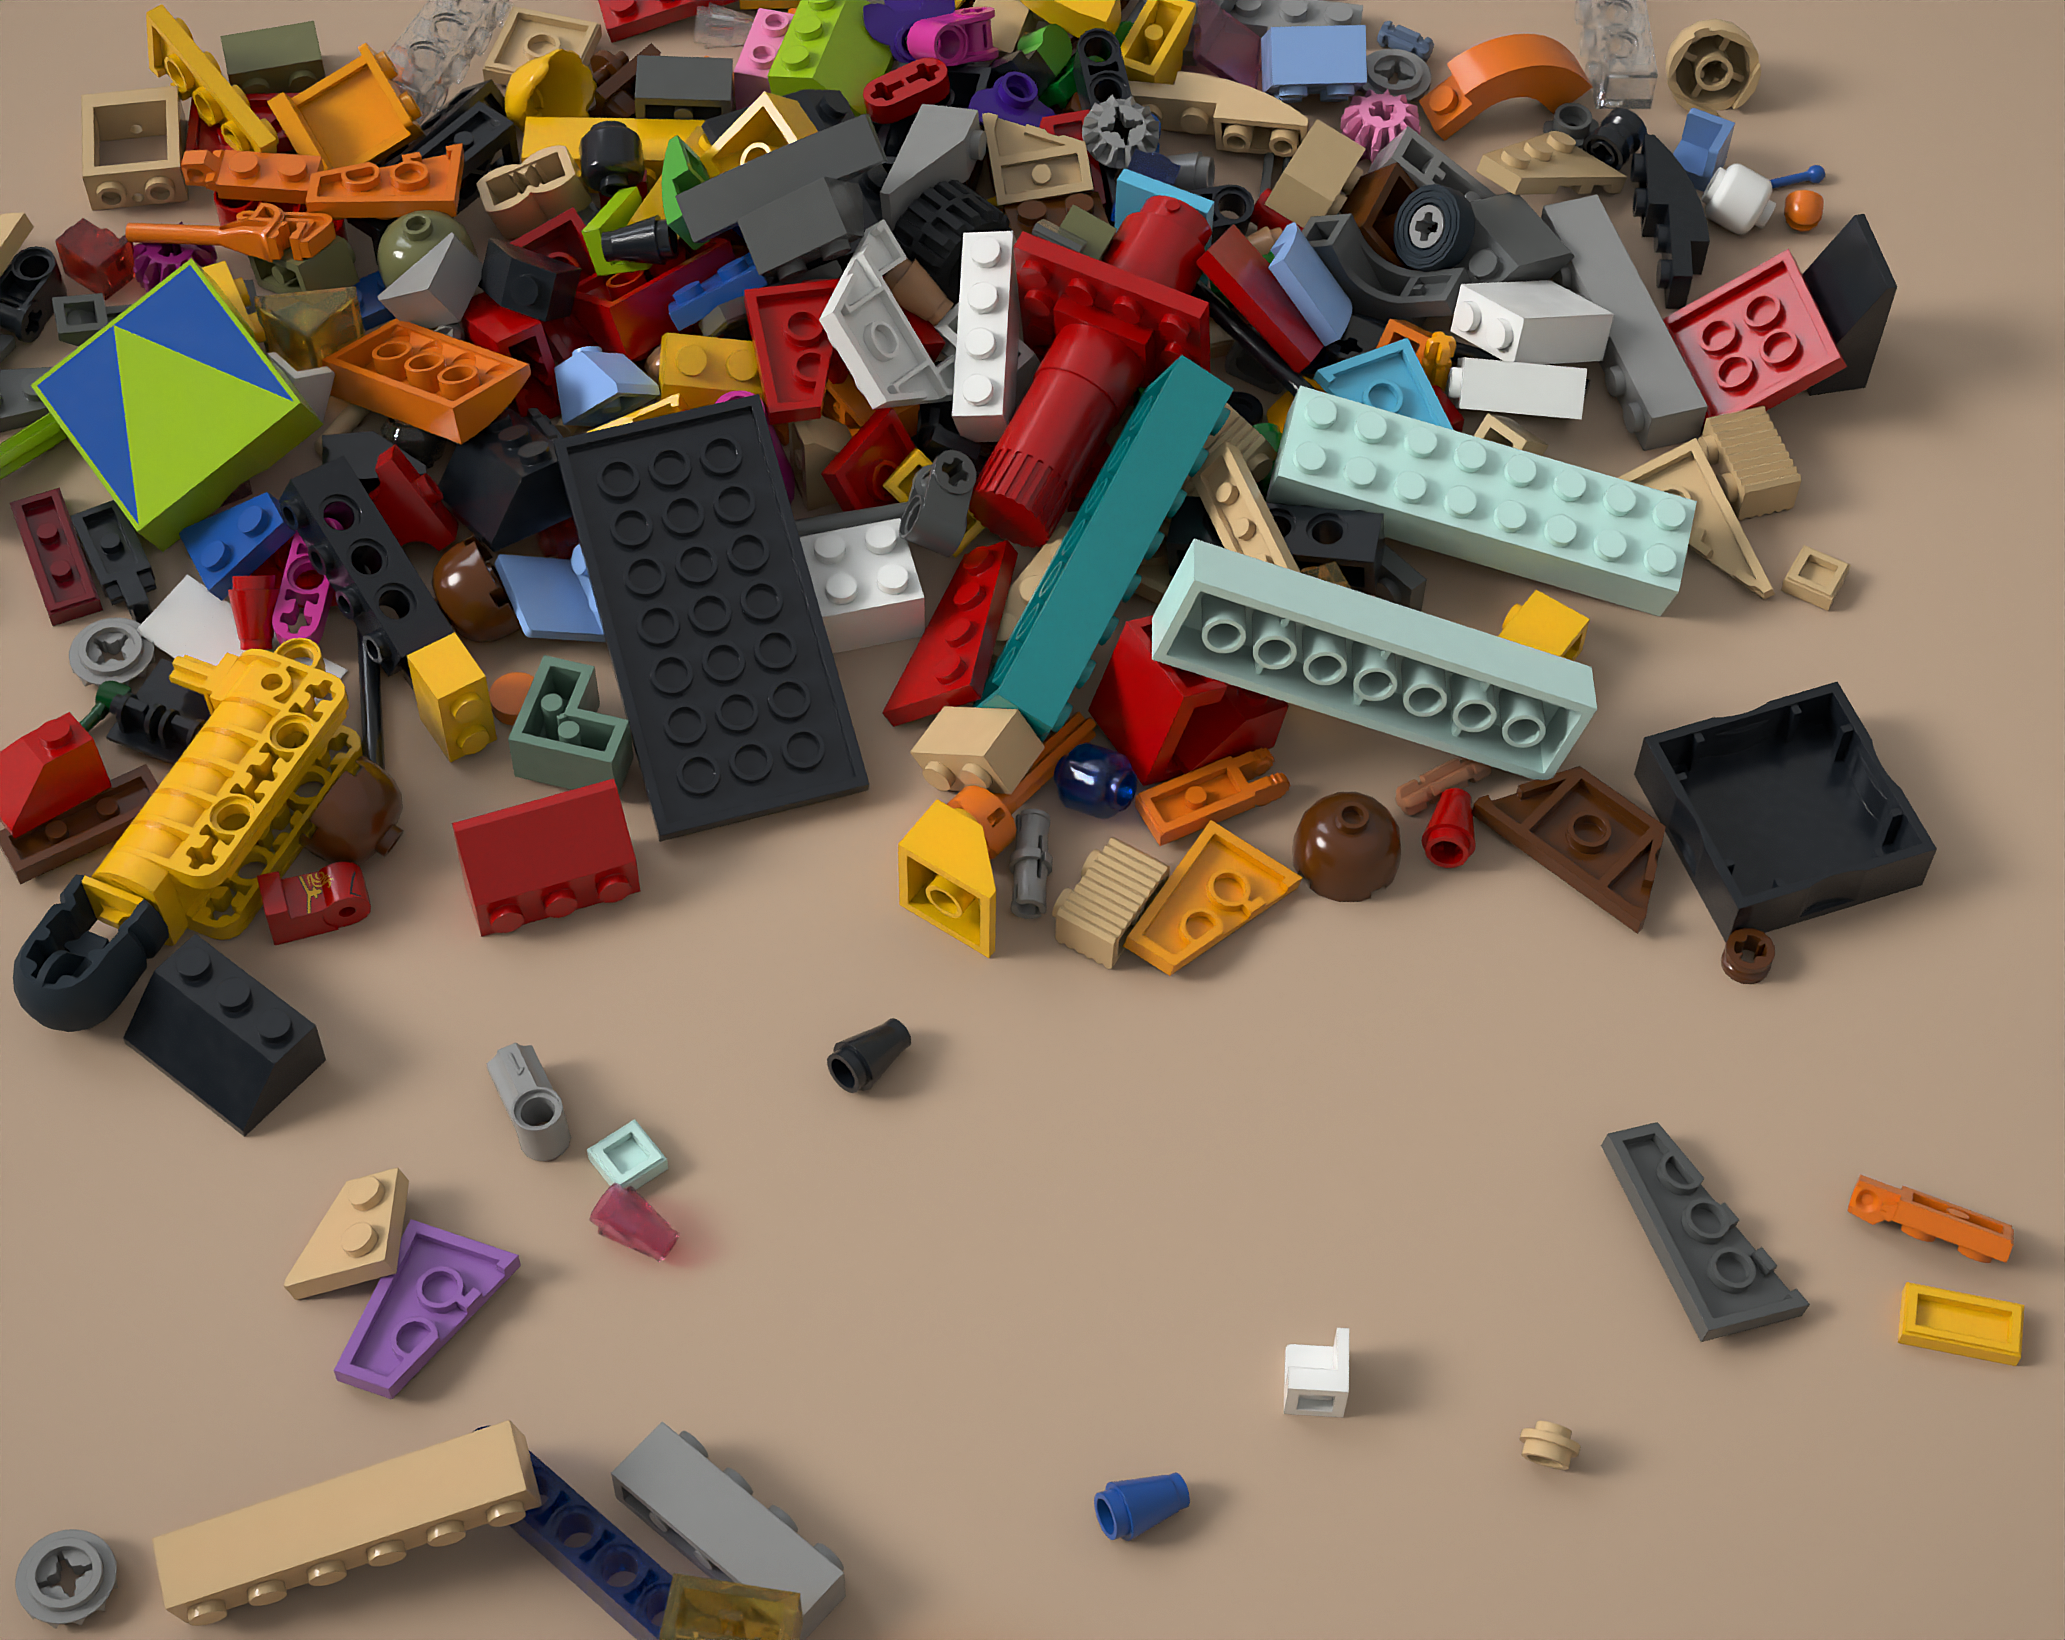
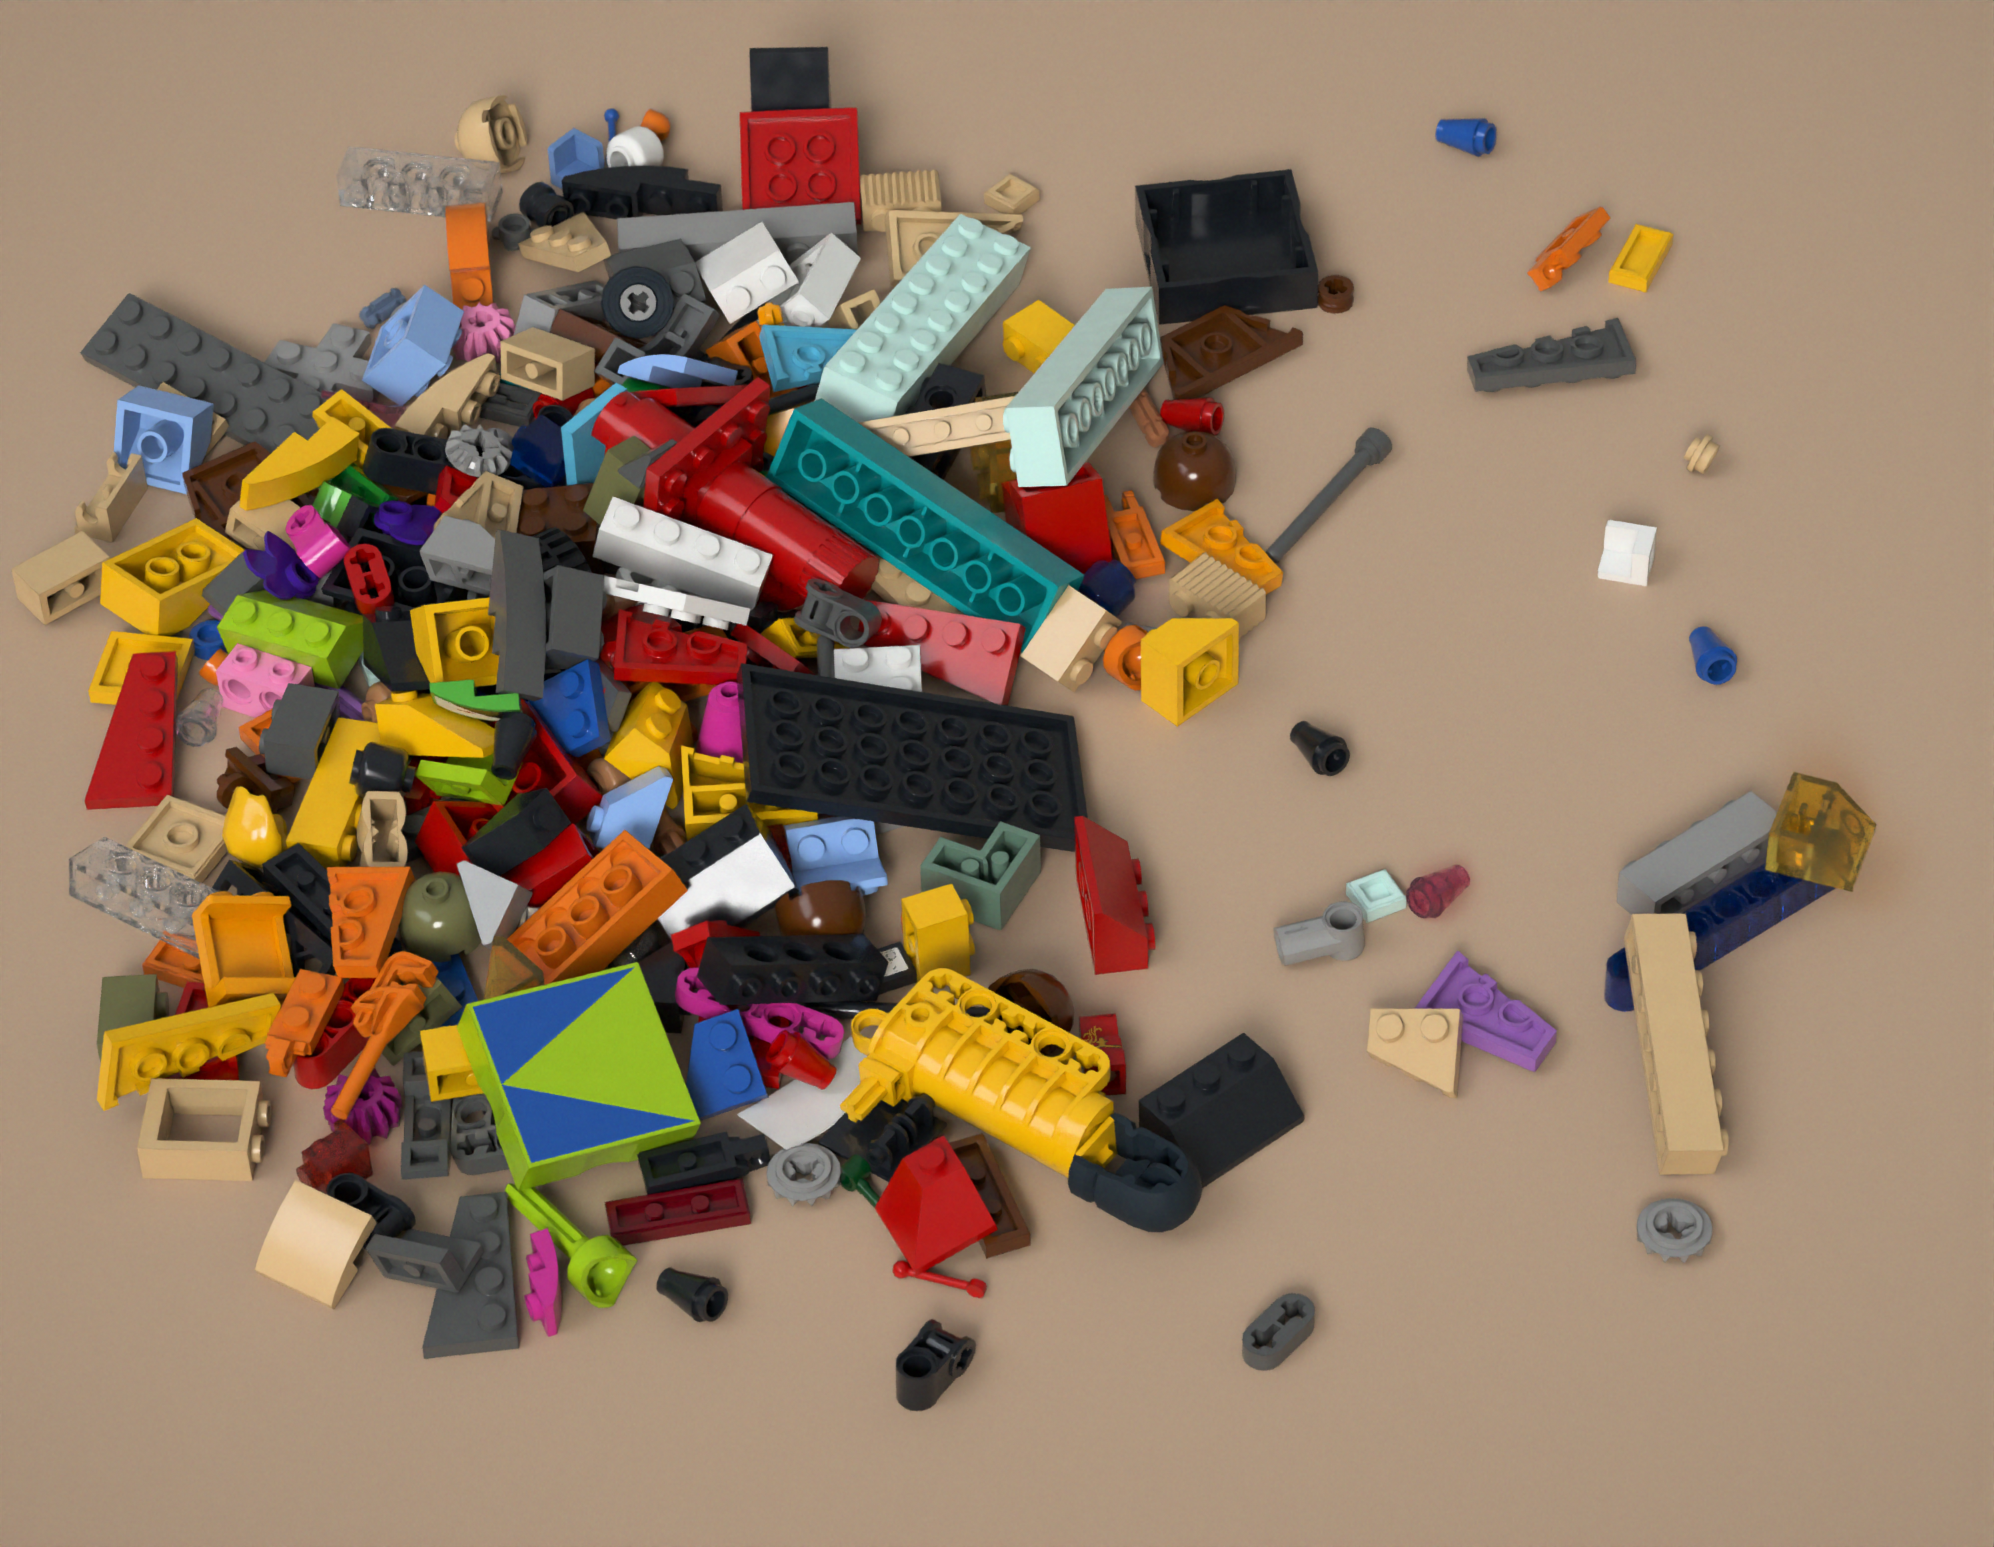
camera: 75 degrees left, 10 degrees down
none -> dark grey piece [1265,428,1392,563]

